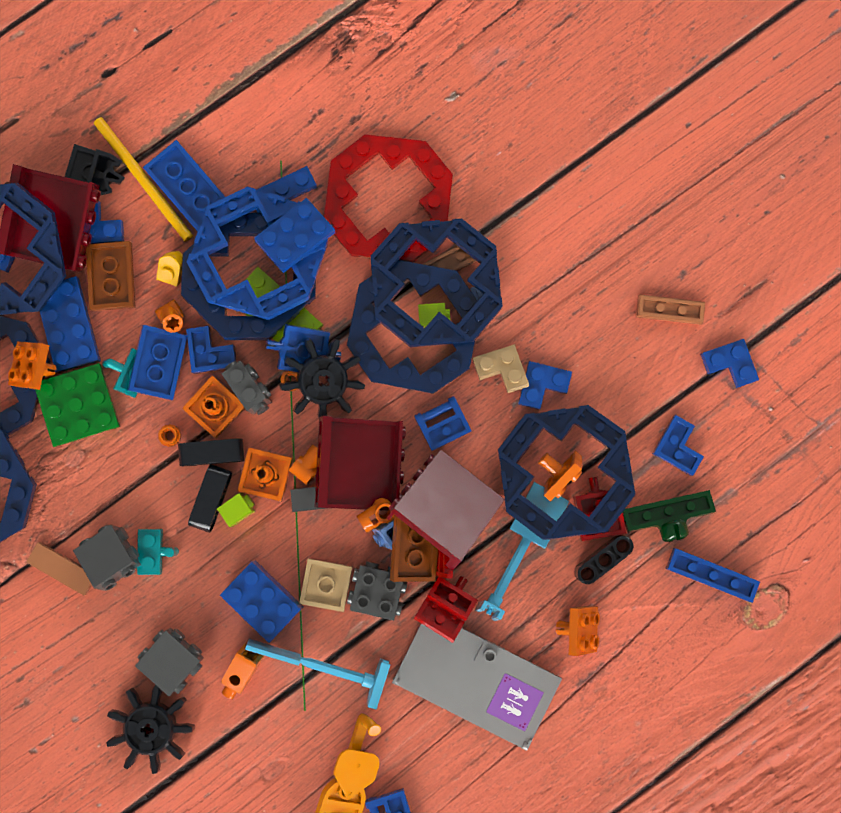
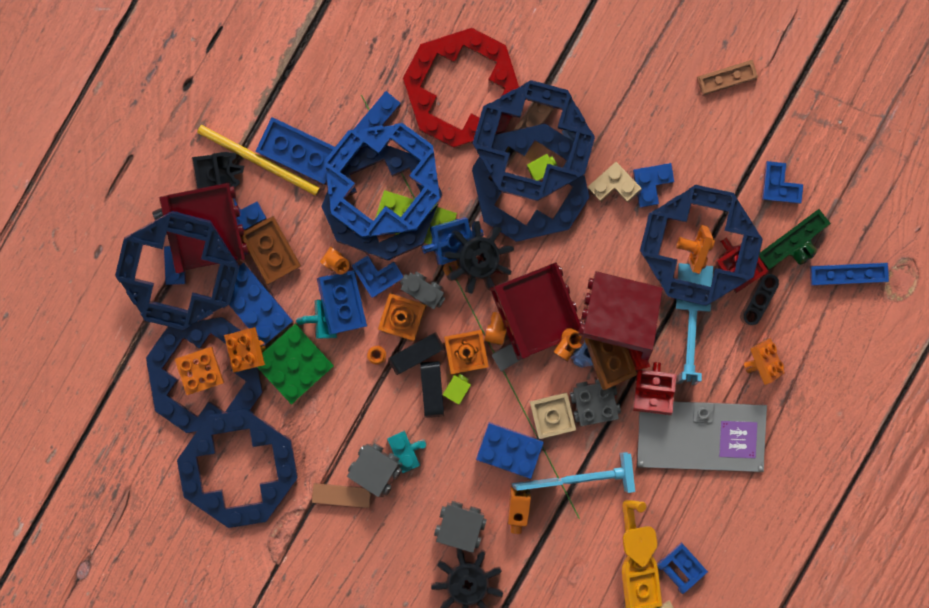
camera: 25 degrees left, 5 degrees up
yellow plate [156,251,183,286] -> none
blue plate [254,198,335,273] -> none
blue plate [414,396,472,451] -> none
blue plate [700,339,759,388] -> none

